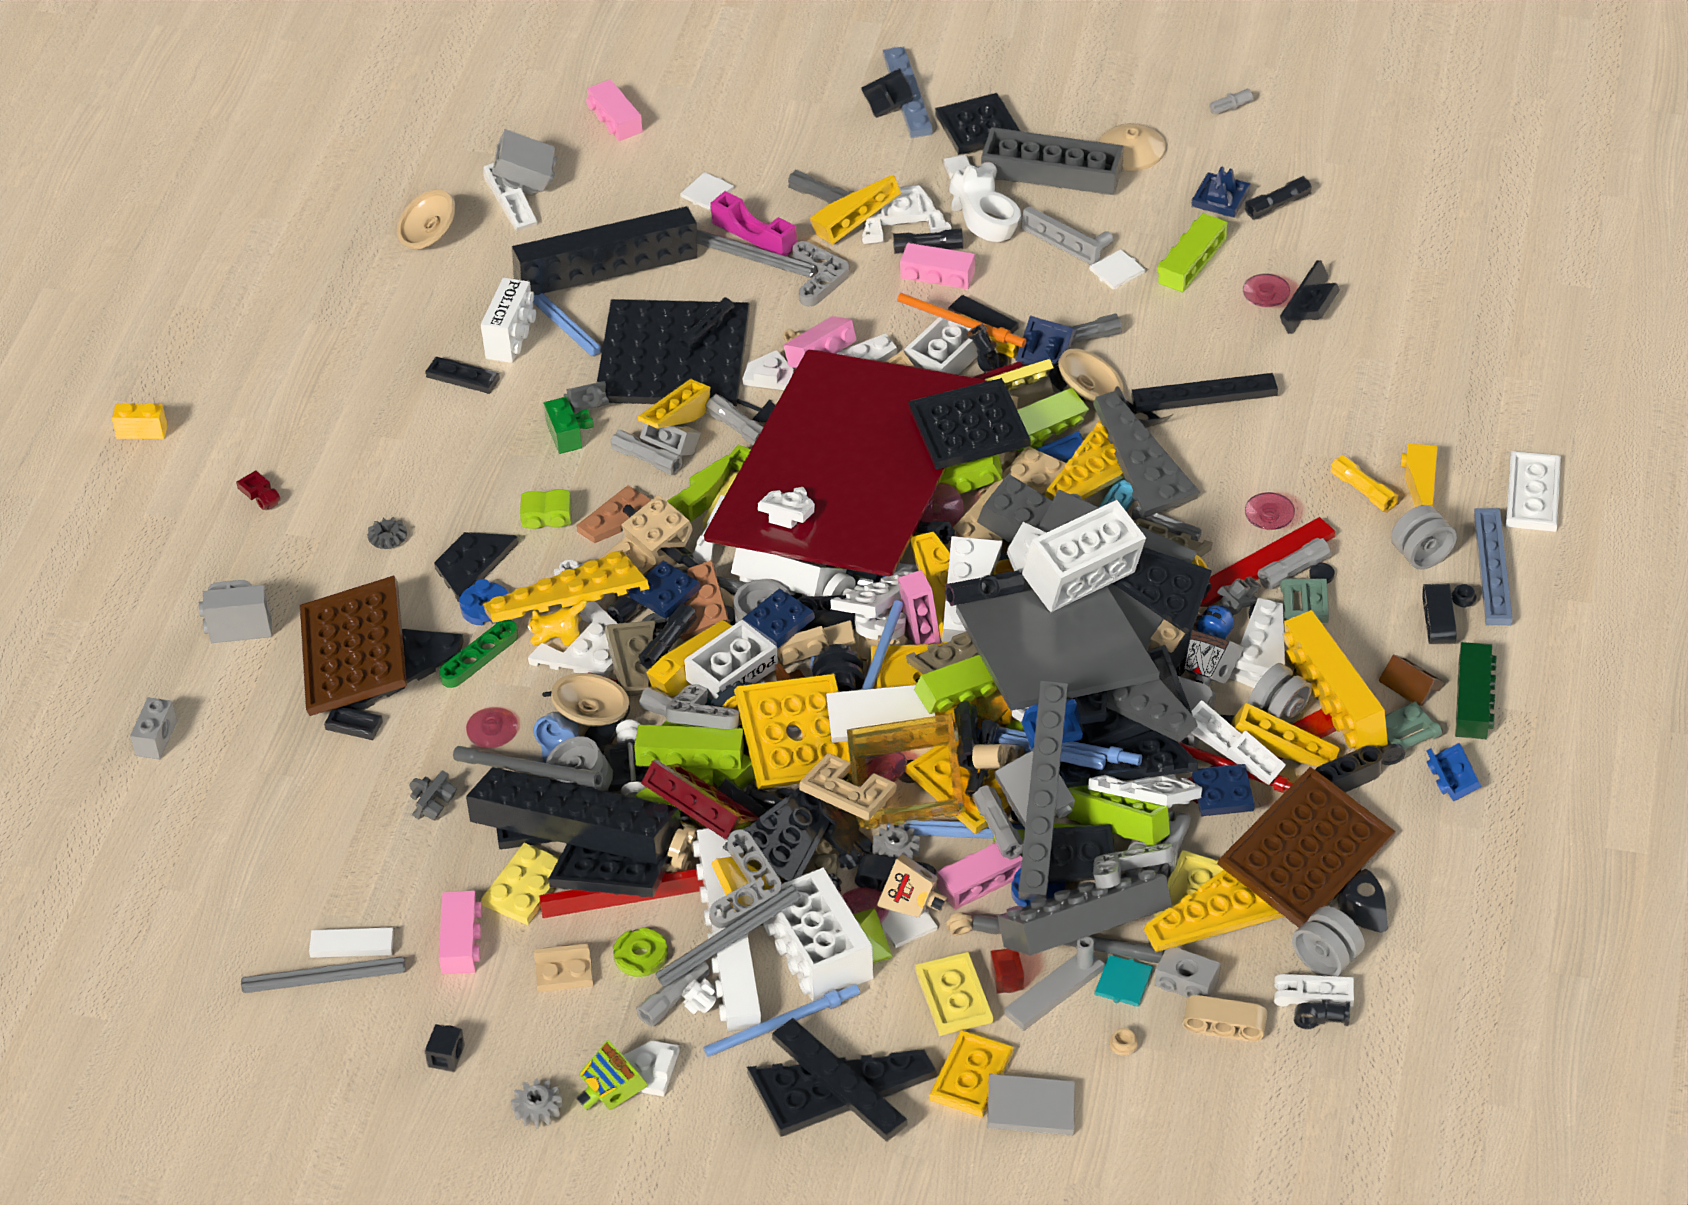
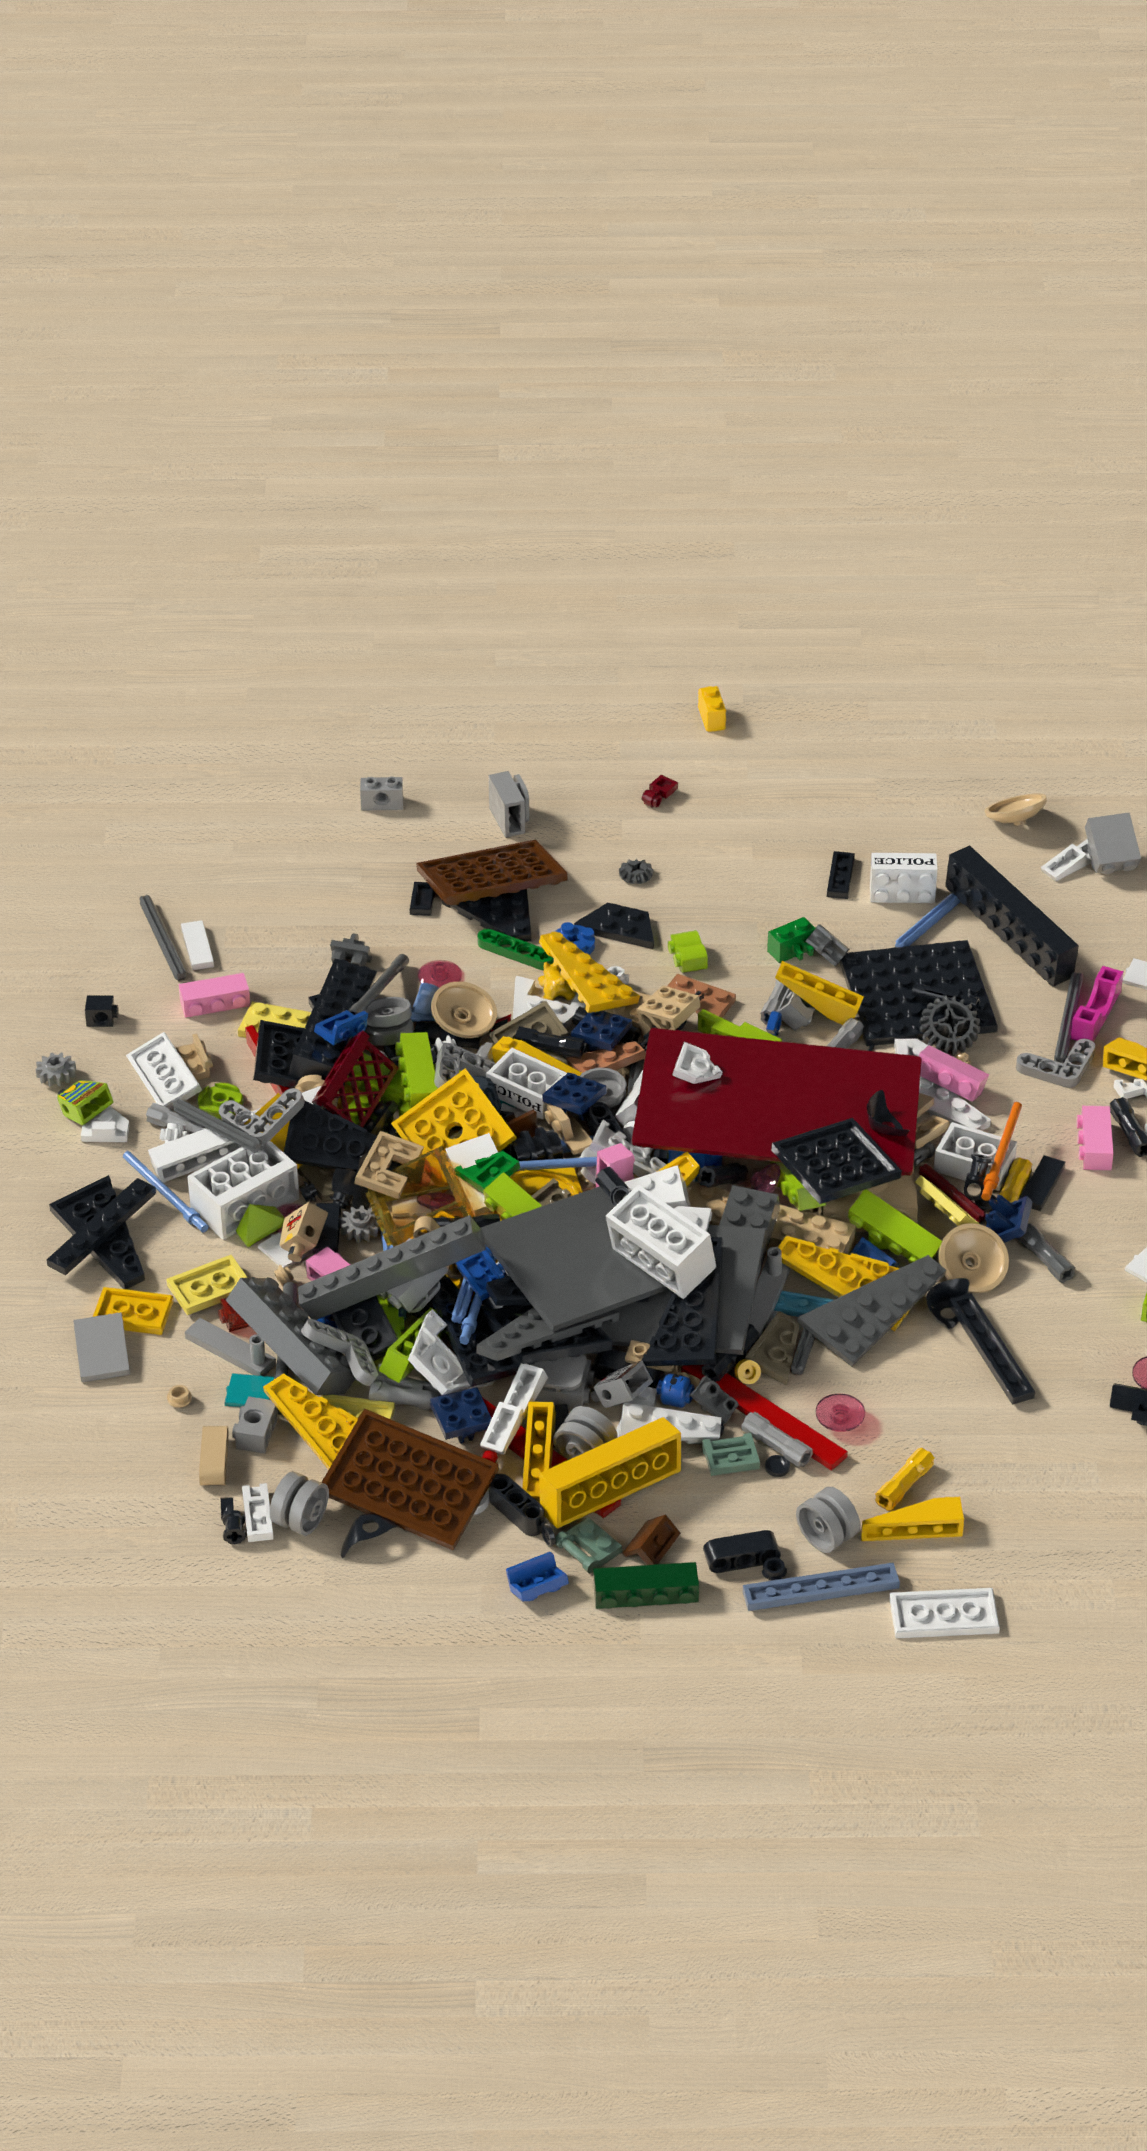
camera: 75 degrees right, 5 degrees down
none -> white tile [126,1032,202,1109]
none -> blue bracket [314,1010,368,1045]
none -> green wing [455,1151,520,1193]
none -> blue tile [766,1011,782,1037]
none -> black piece [867,1090,909,1136]
none -> dark grey gear [920,996,980,1055]

